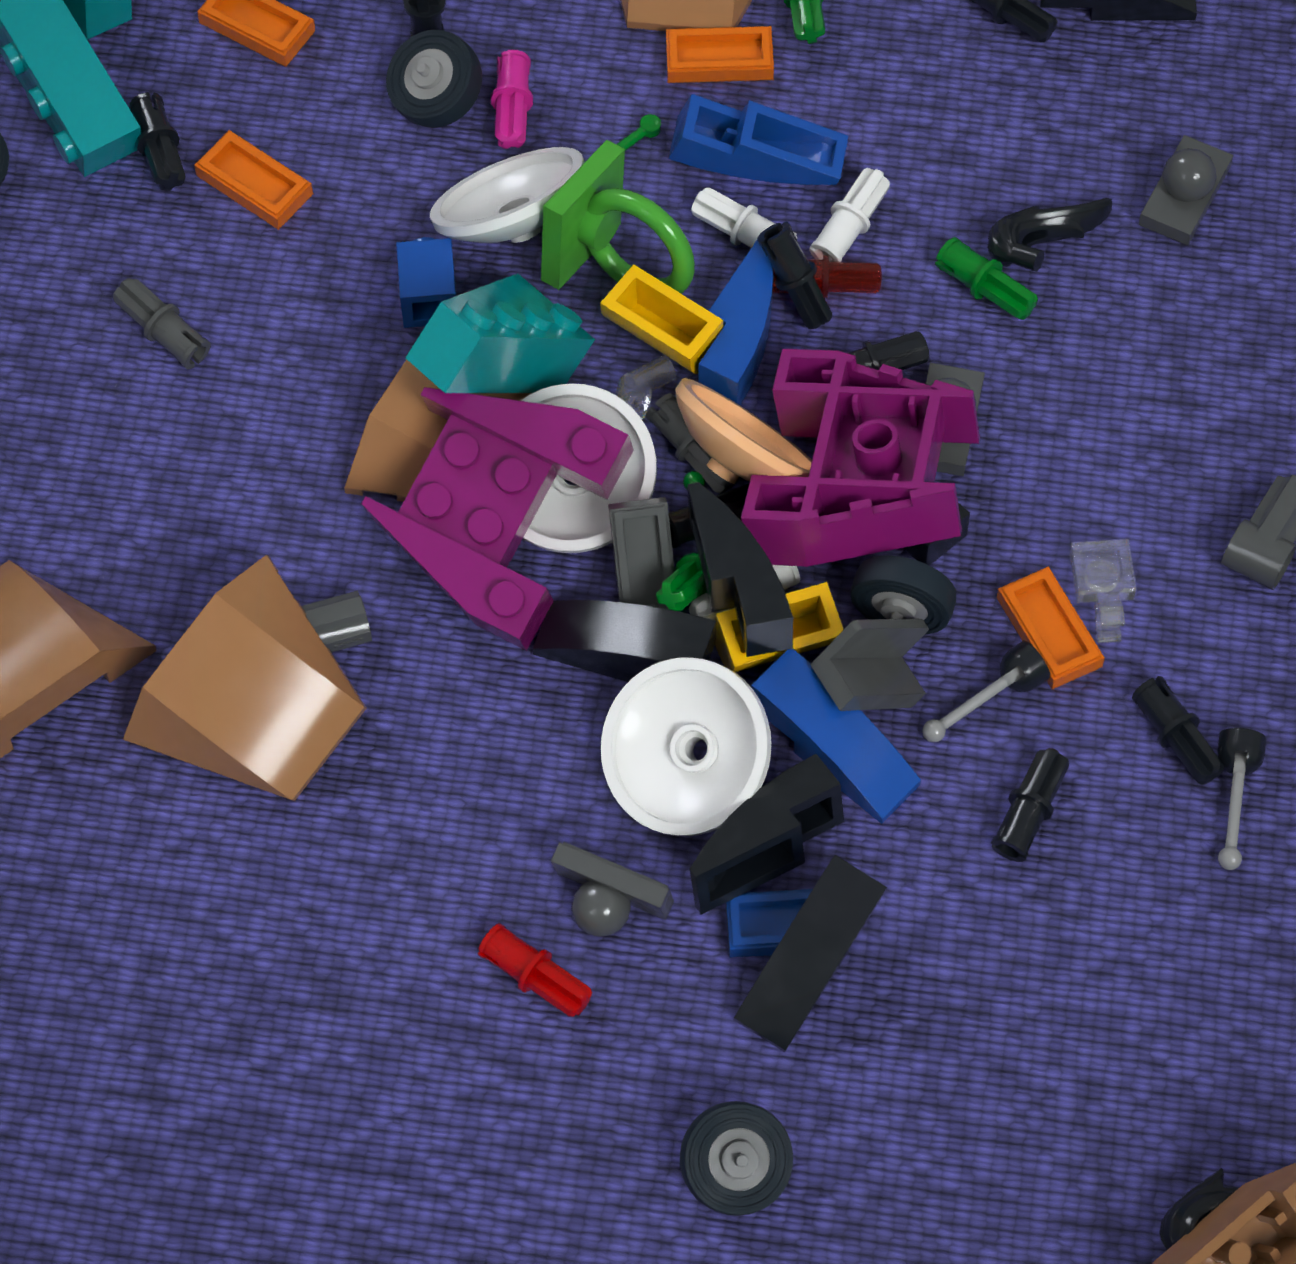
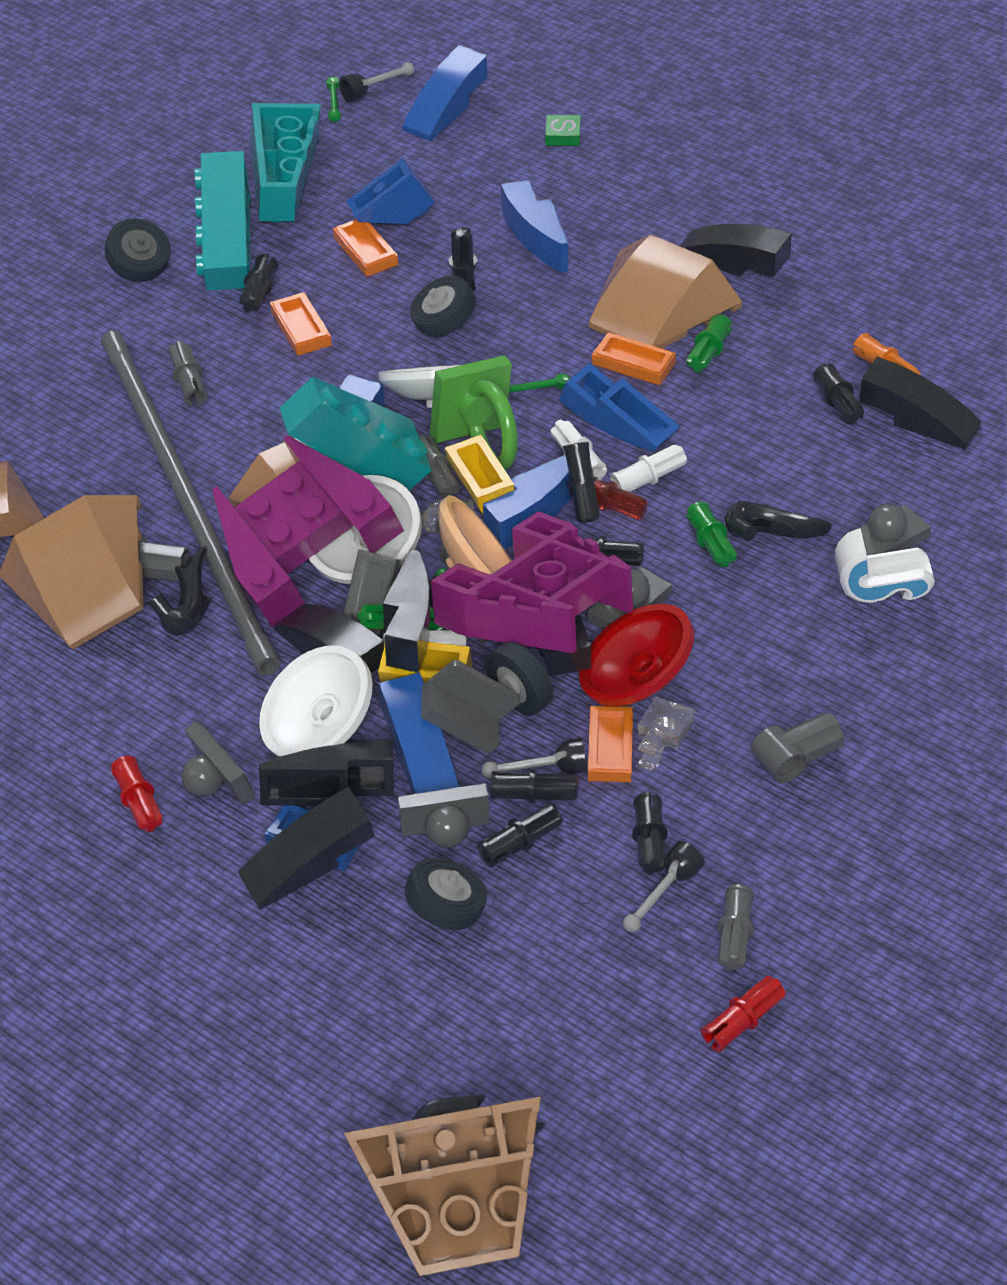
camera: 30 degrees right, 15 degrees down
dark pink axle [491,50,533,149] -> none
black wheel [680,1101,793,1216] -> none
none -> dark grey piece [101,330,280,676]
none -> black piece [148,547,212,636]
none -> dark grey tile [398,784,489,848]
none -> black wheel [405,858,487,930]
none -> dark grey axle [419,435,460,498]
none -> black axle [490,769,579,804]
none -> red dish [579,604,695,706]
none -> white animal [835,528,935,603]

